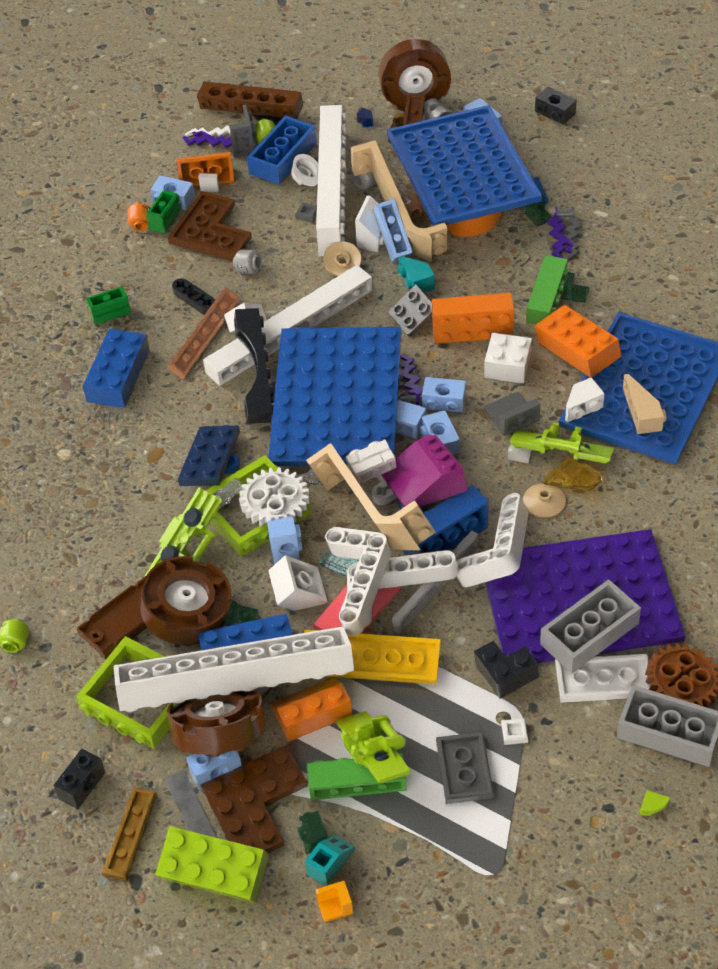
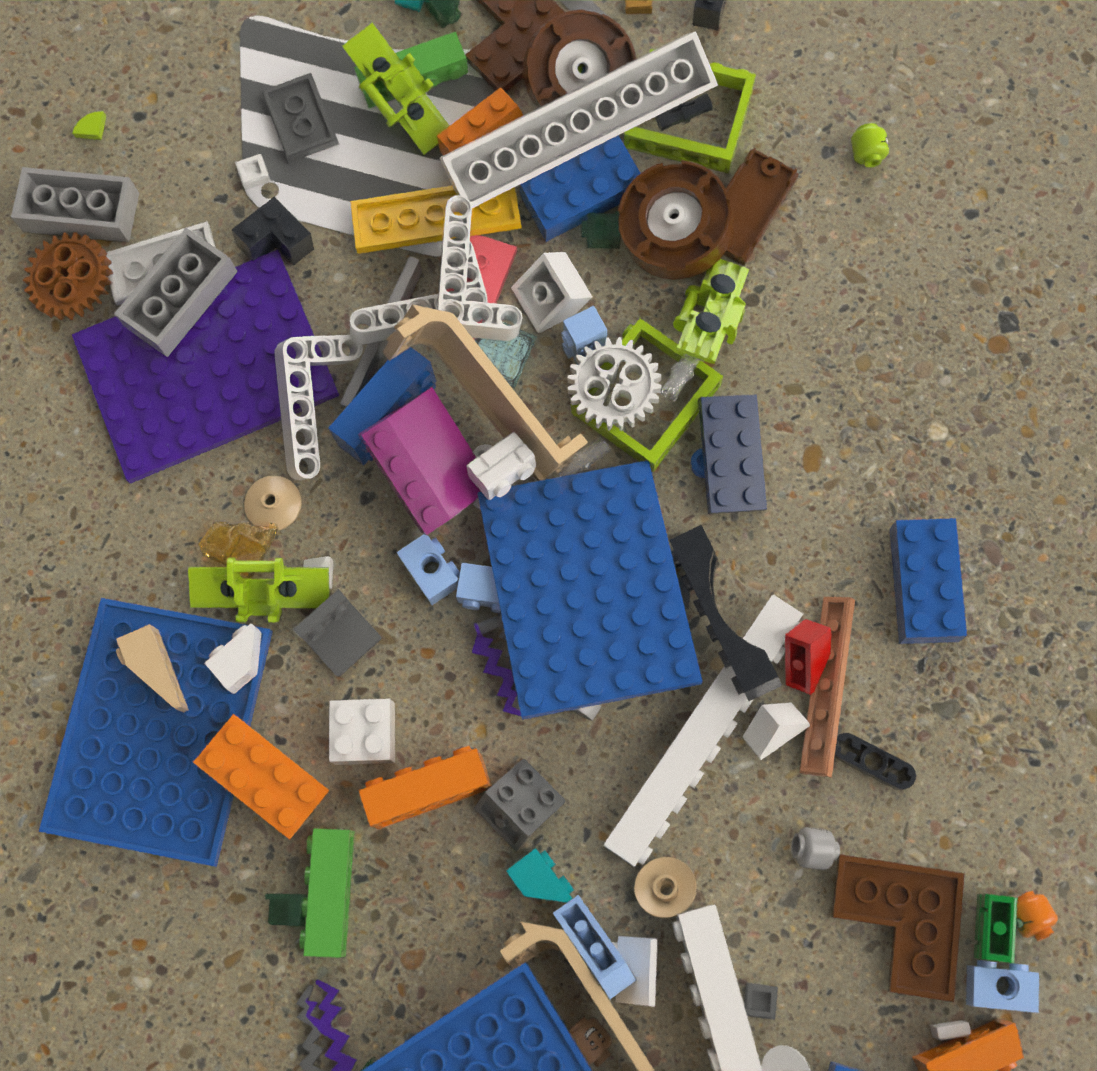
camera: 170 degrees right, 25 degrees up
green brick [85,286,131,325] -> none
light blue brick [422,377,466,413] -> none
none -> red slope [785,619,831,695]

